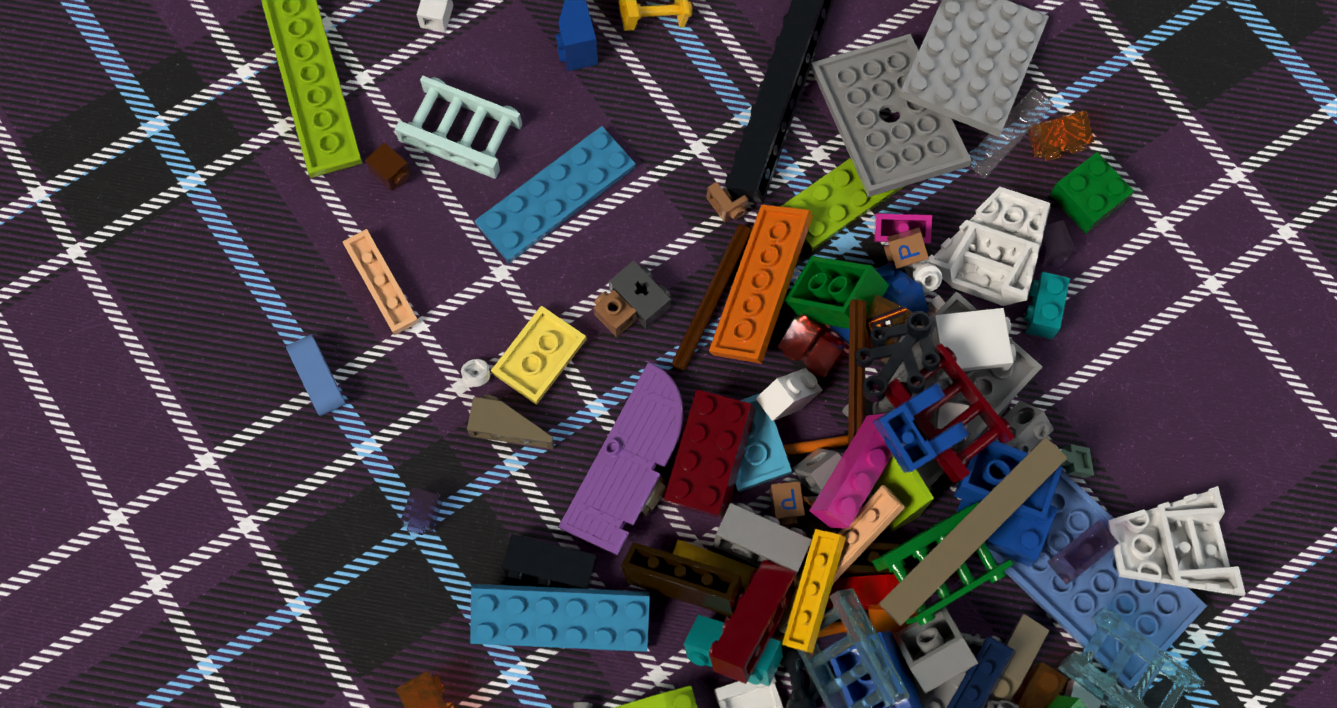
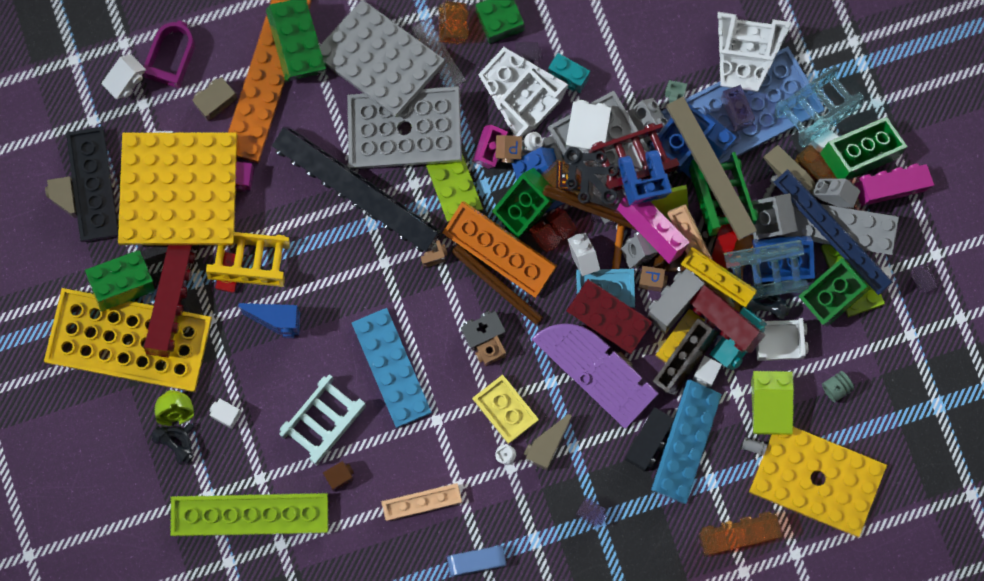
camera: 70 degrees left, 5 degrees up
none -> white brick [693,356,722,388]

